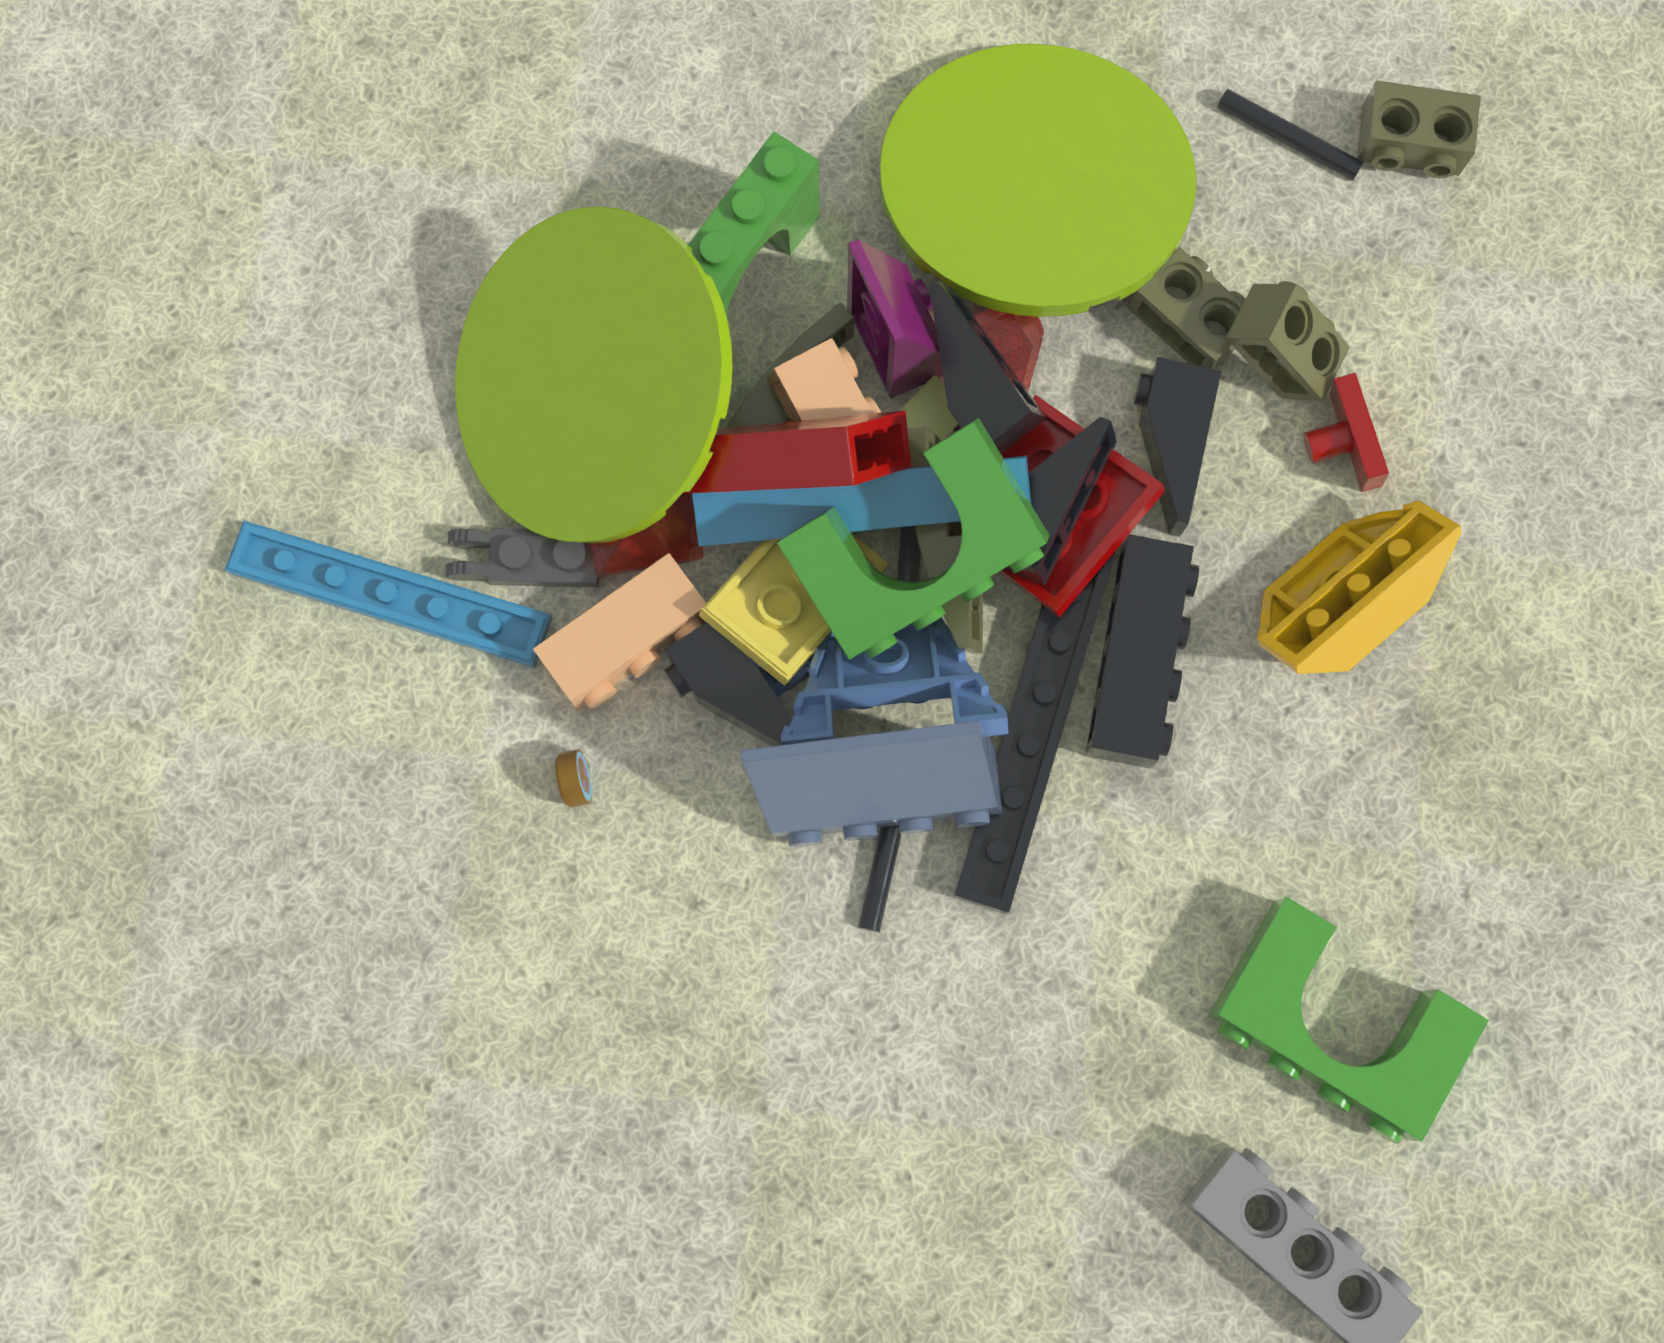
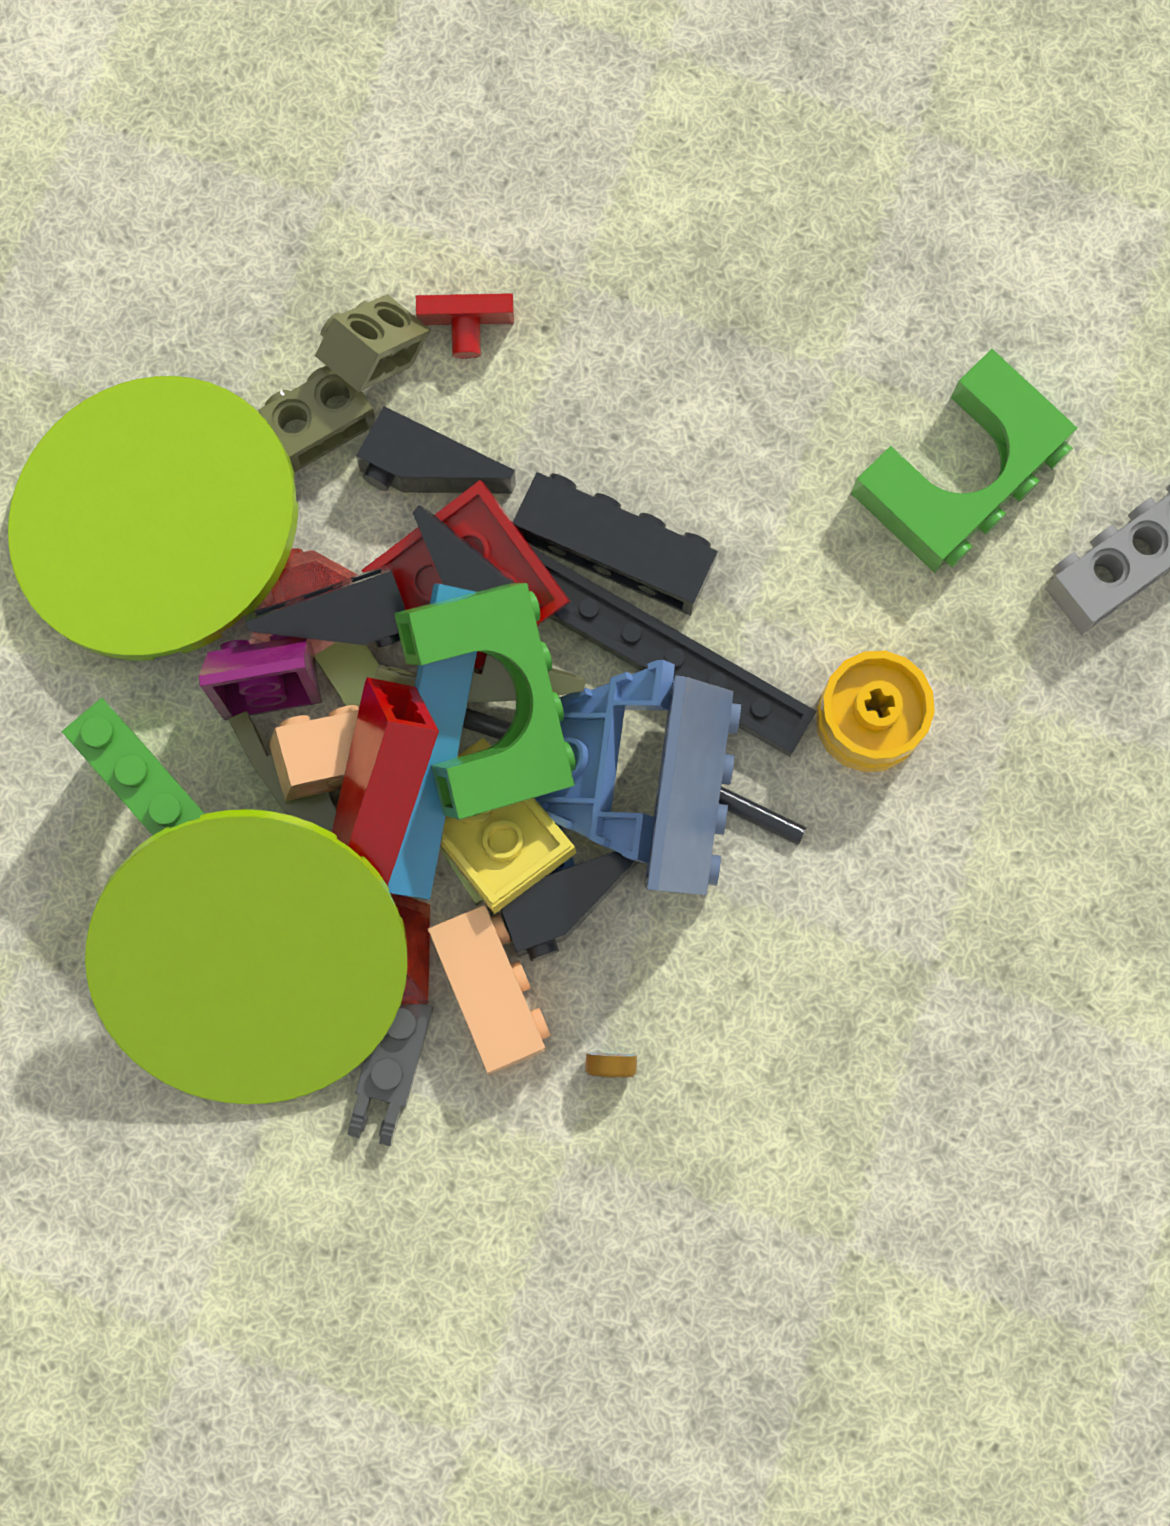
camera: 80 degrees left, 0 degrees up
dark azure tile [225,520,552,668] -> none
black bar [1217,88,1364,181] -> none
yellow wedge [1257,500,1462,674] -> none
olive brick [1357,80,1481,178] -> none
none -> yellow wheel [816,650,935,772]

